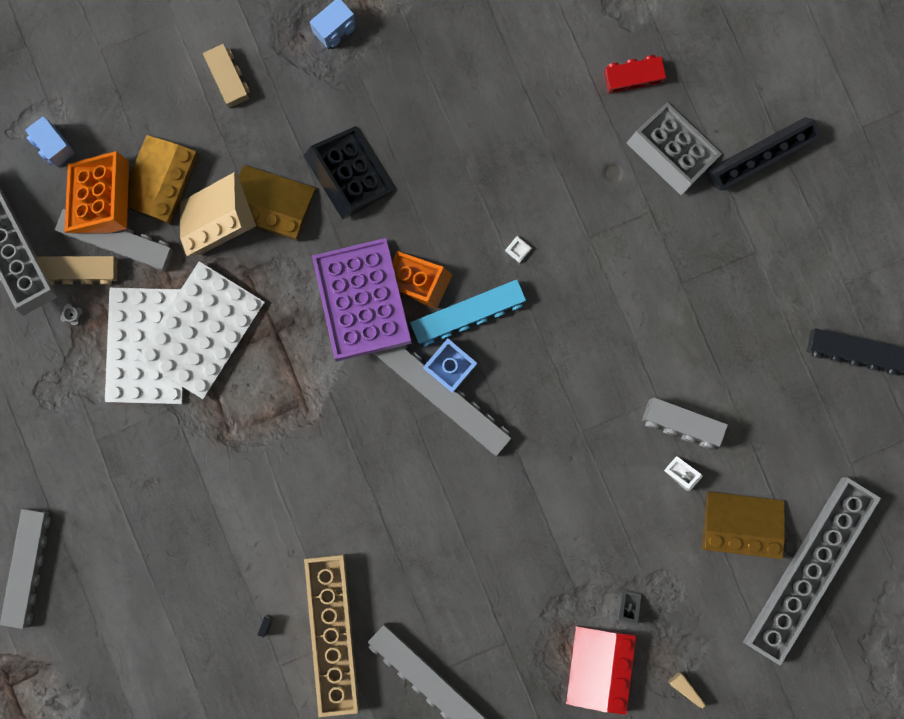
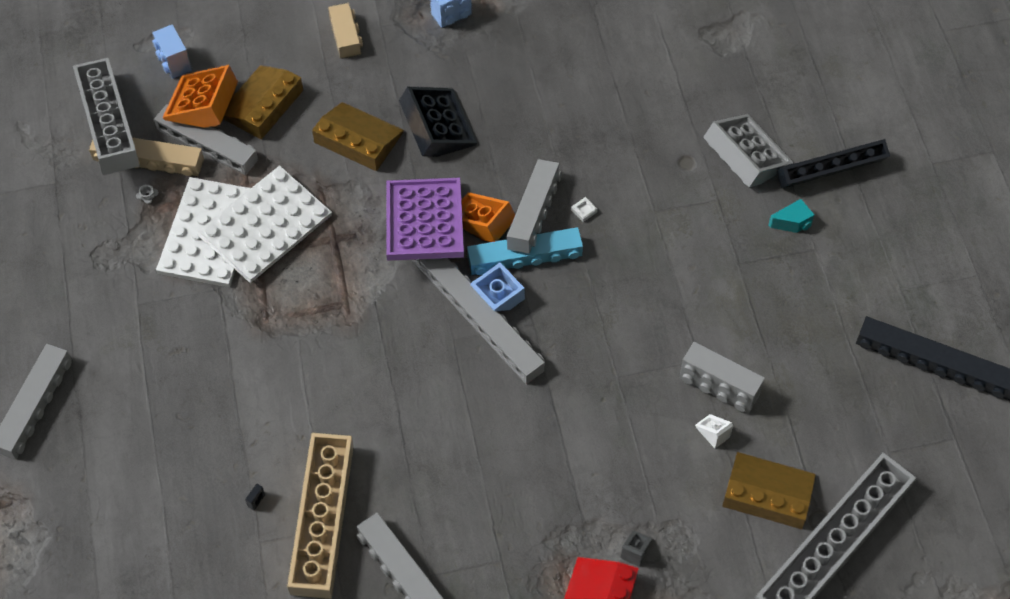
camera: 10 degrees right, 25 degrees down
tan slope [180,172,256,256] -> none
red brick [604,55,666,94] -> none
none -> light grey brick [507,159,562,254]
none -> teal slope [769,199,814,233]

